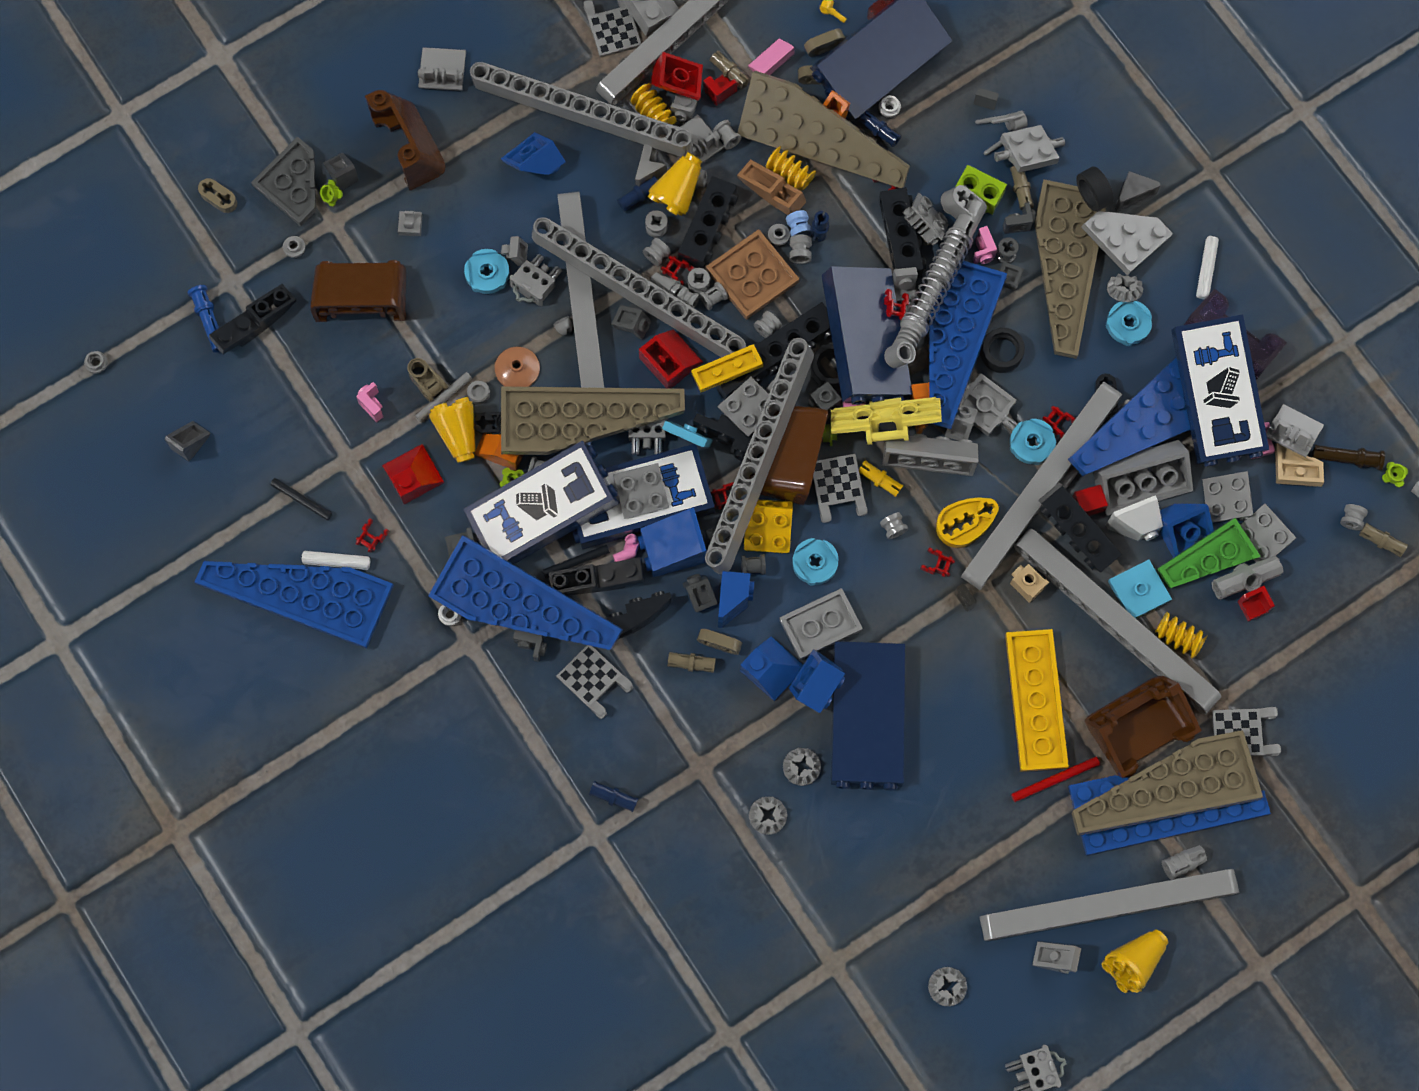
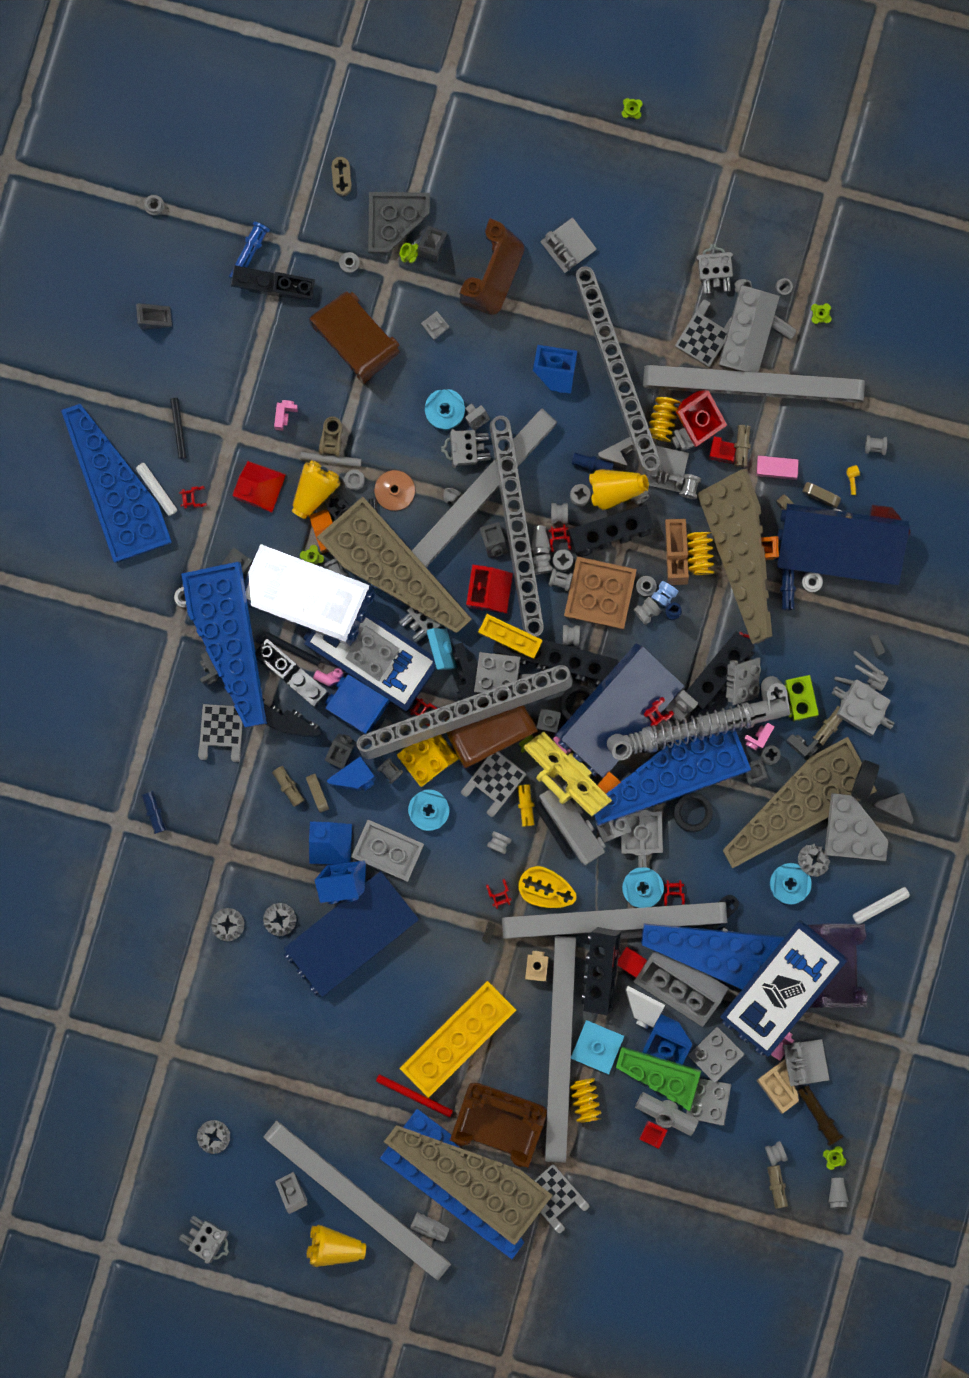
camera: 55 degrees right, 10 degrees up
none -> black bar [534,801,573,857]

